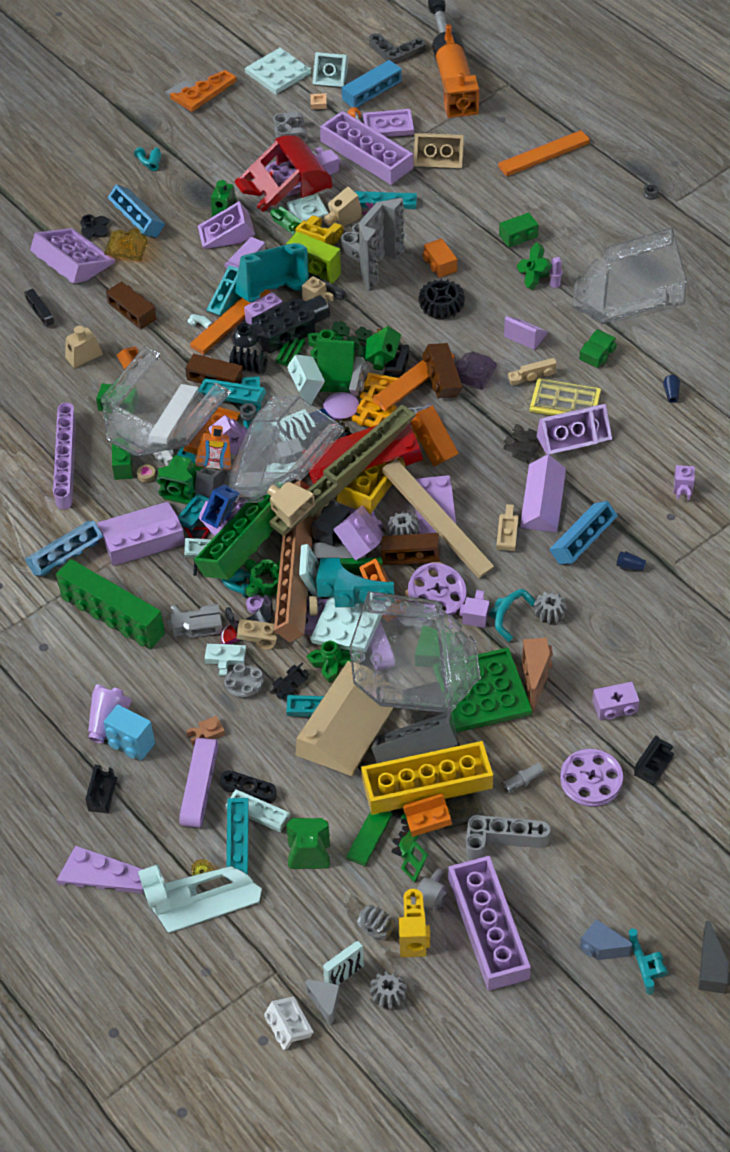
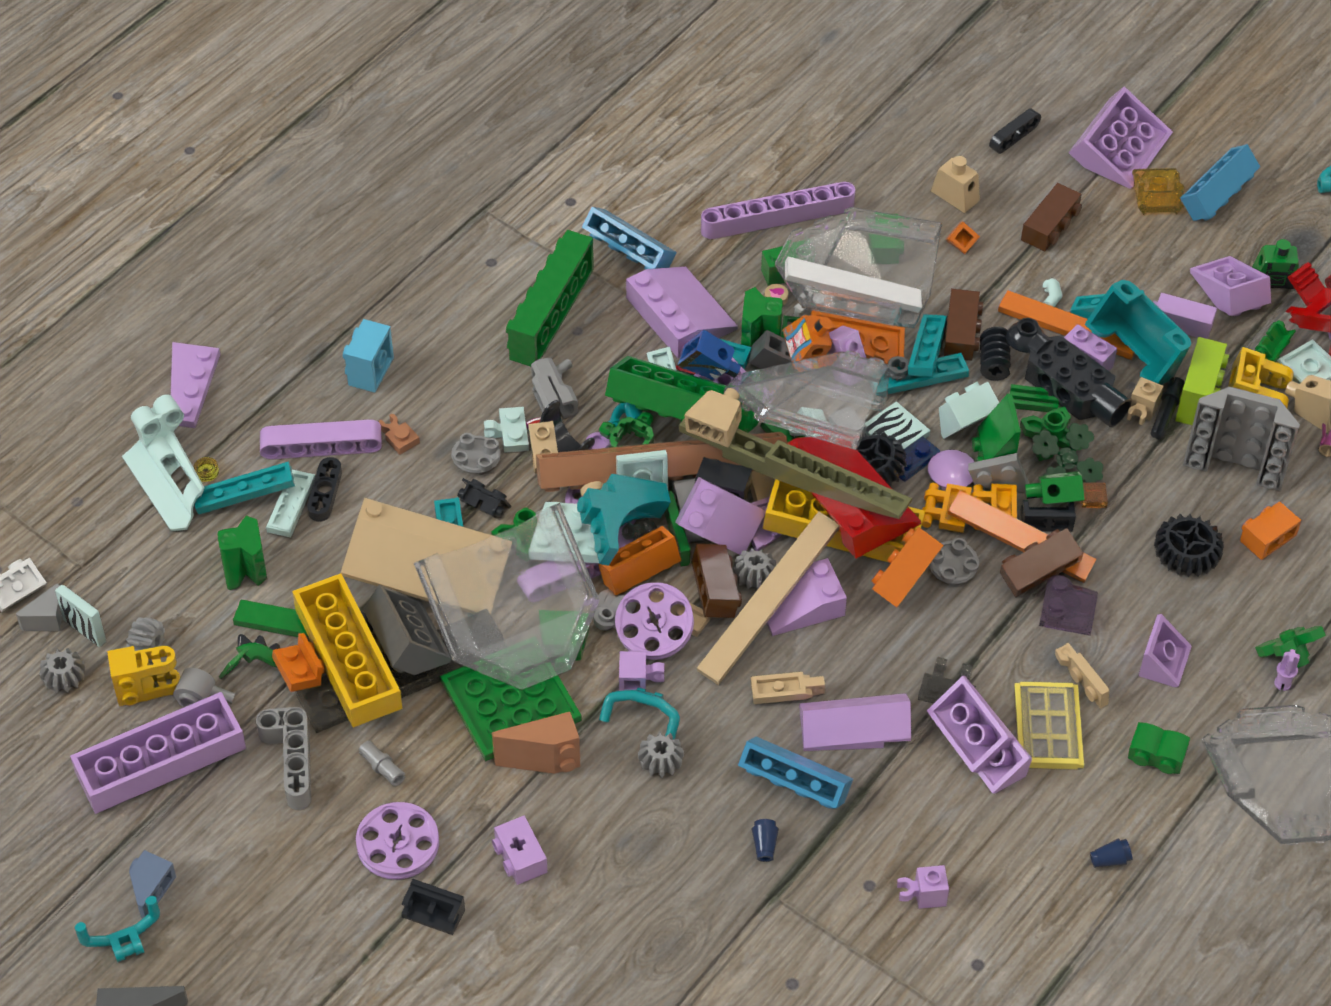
camera: 75 degrees right, 0 degrees up
black plate [80,214,110,239] -> none
black hinge [85,764,118,814] -> none
lavender cone [88,685,132,744] -> none

